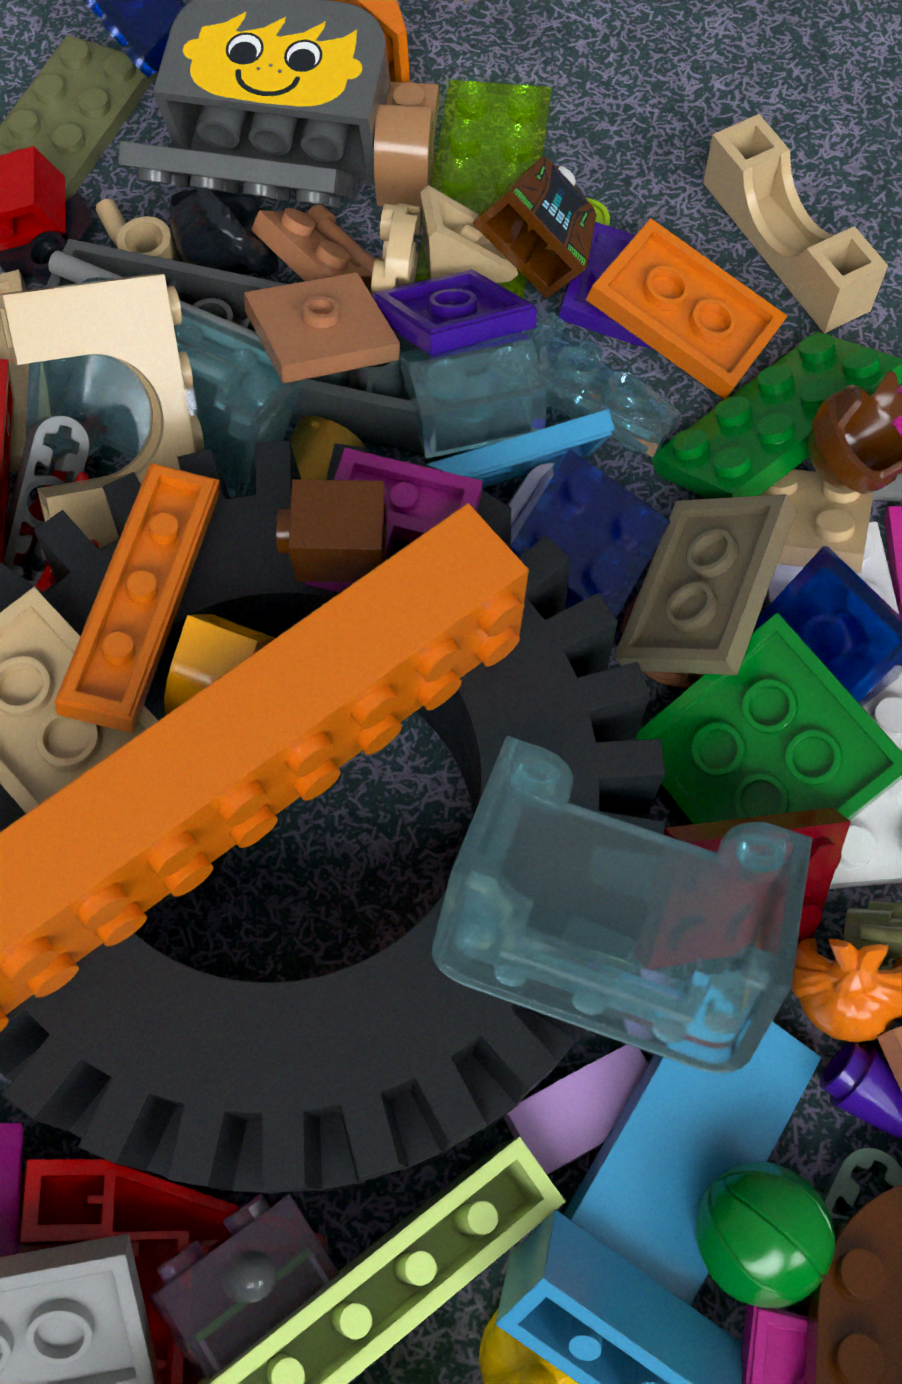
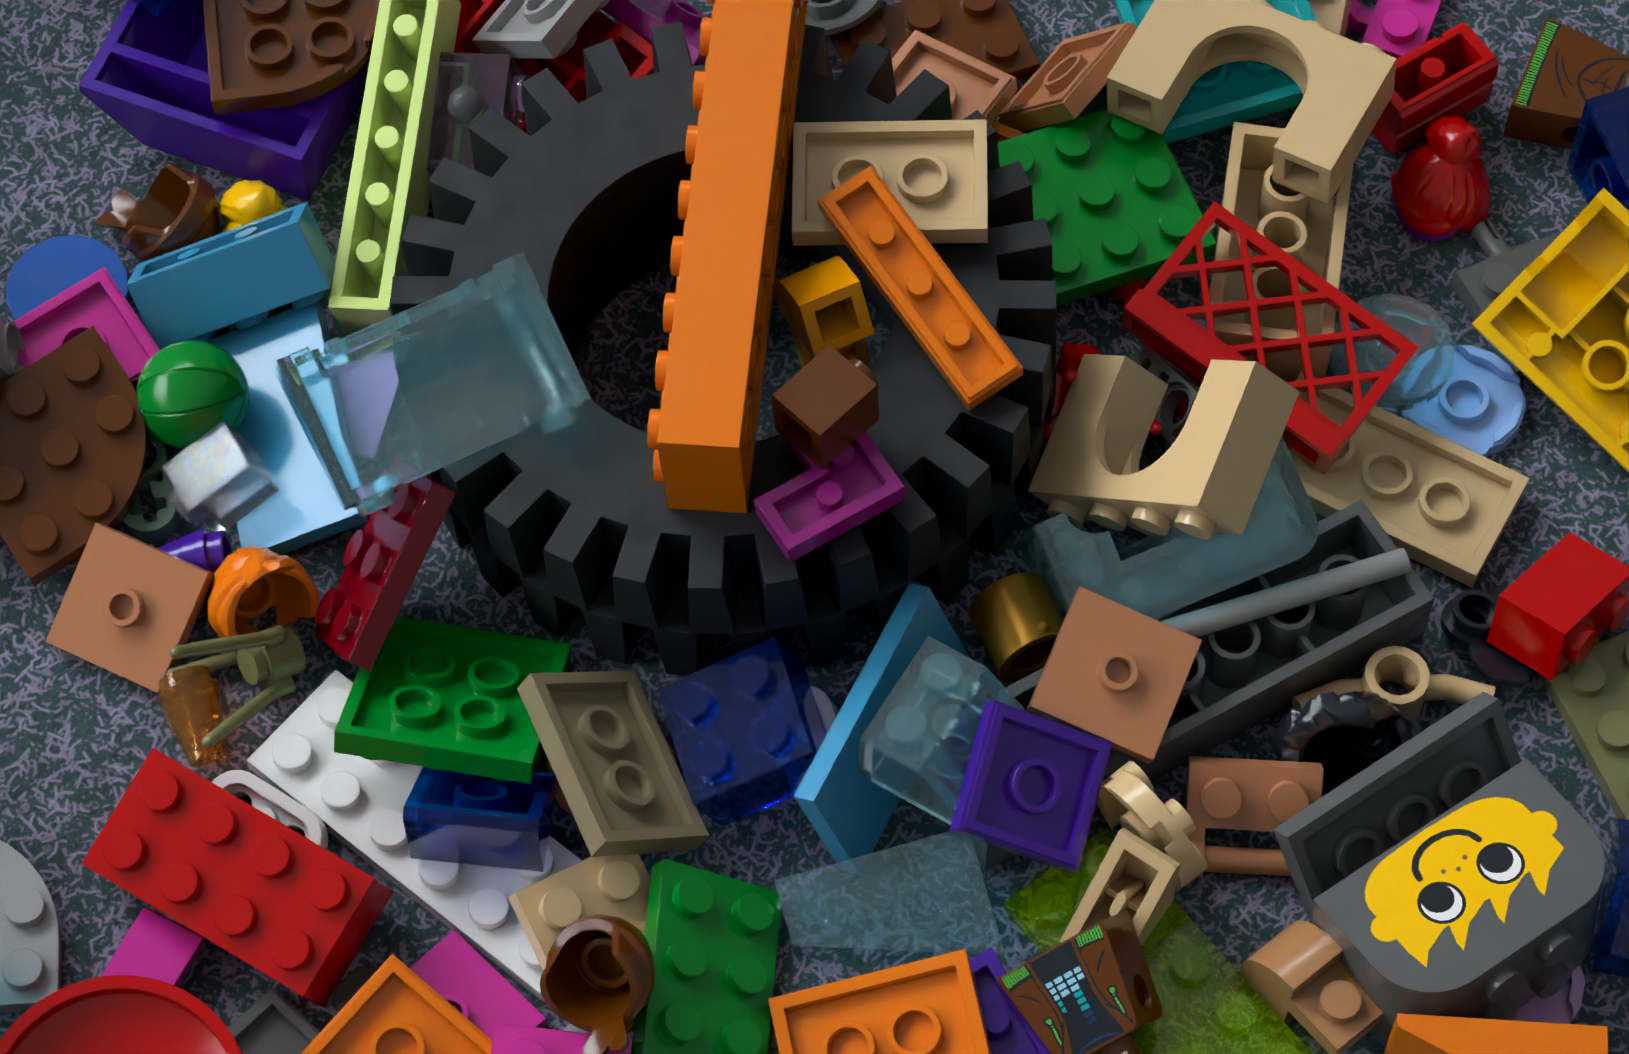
camera: 130 degrees right, 5 degrees down
none -> clear brick [162,421,279,532]

